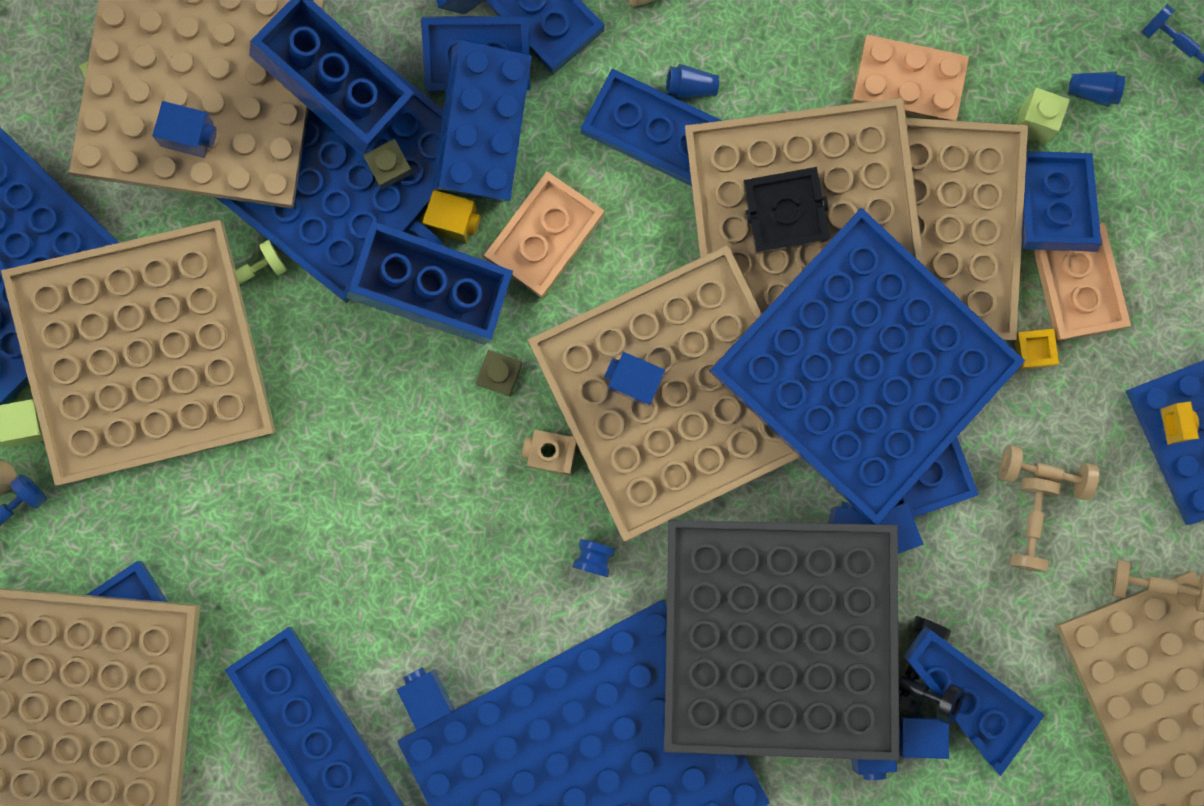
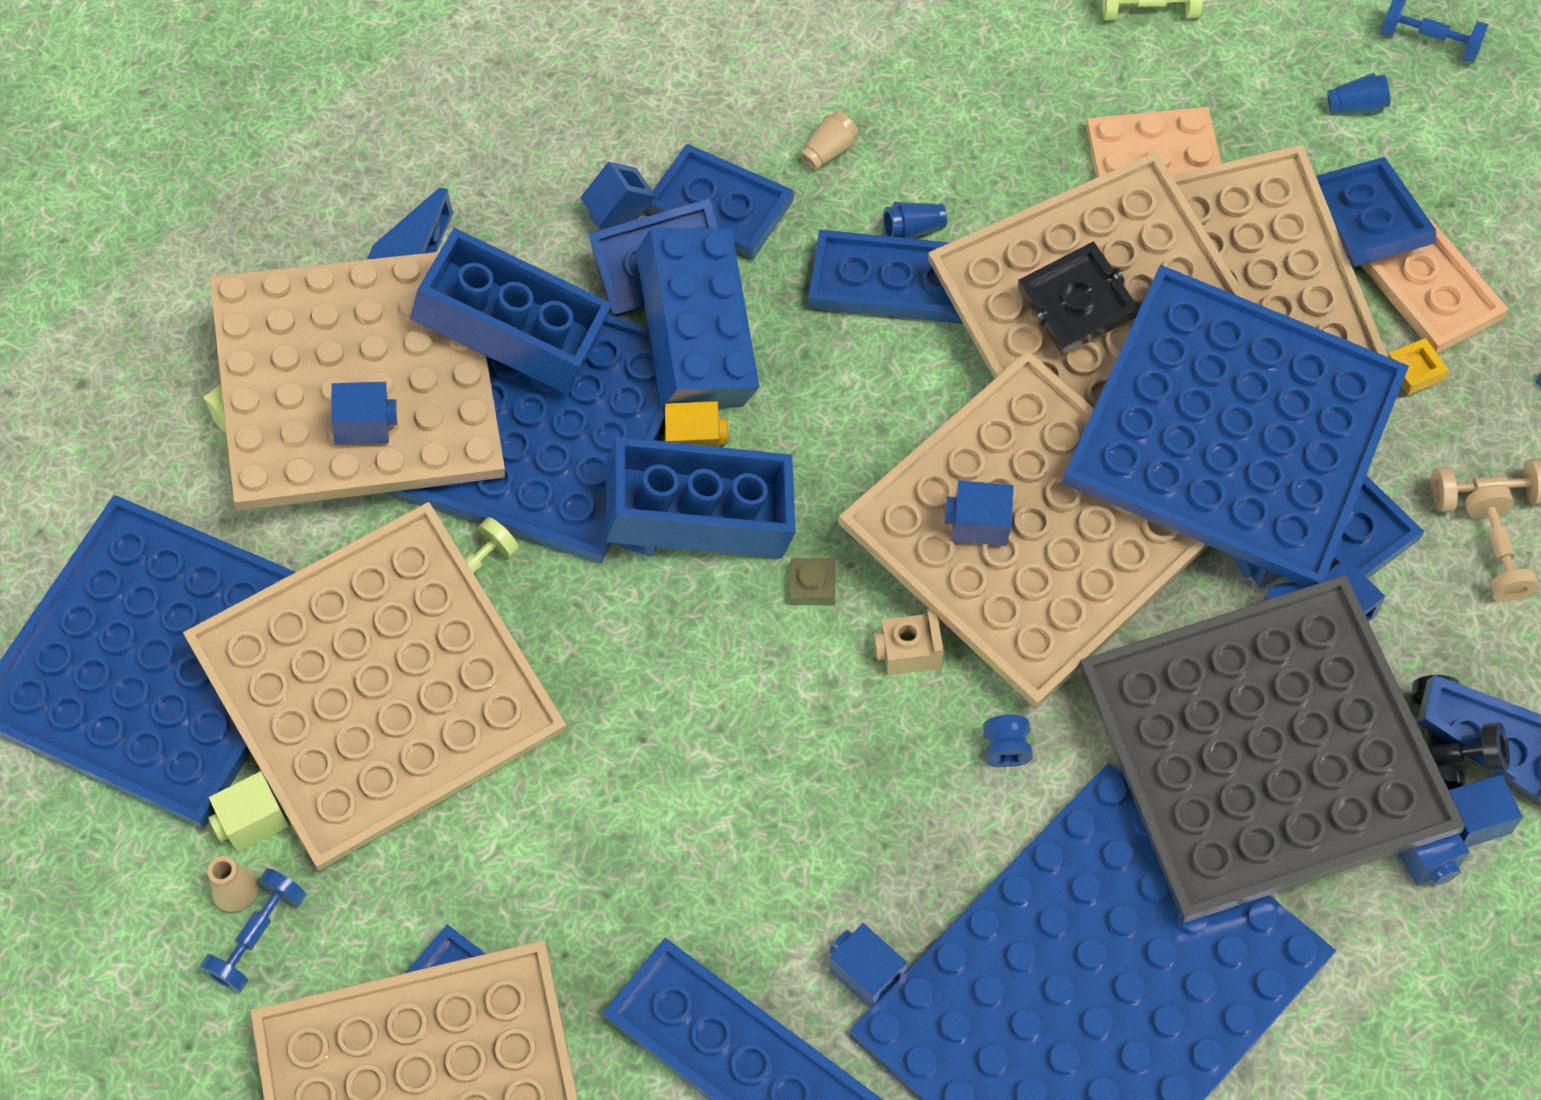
camera: 15 degrees left, 20 degrees down
olive plate [363,139,413,190] -> none
light nougat plate [484,171,605,299] -> none
yellowish green brick [1015,87,1070,146] -> none

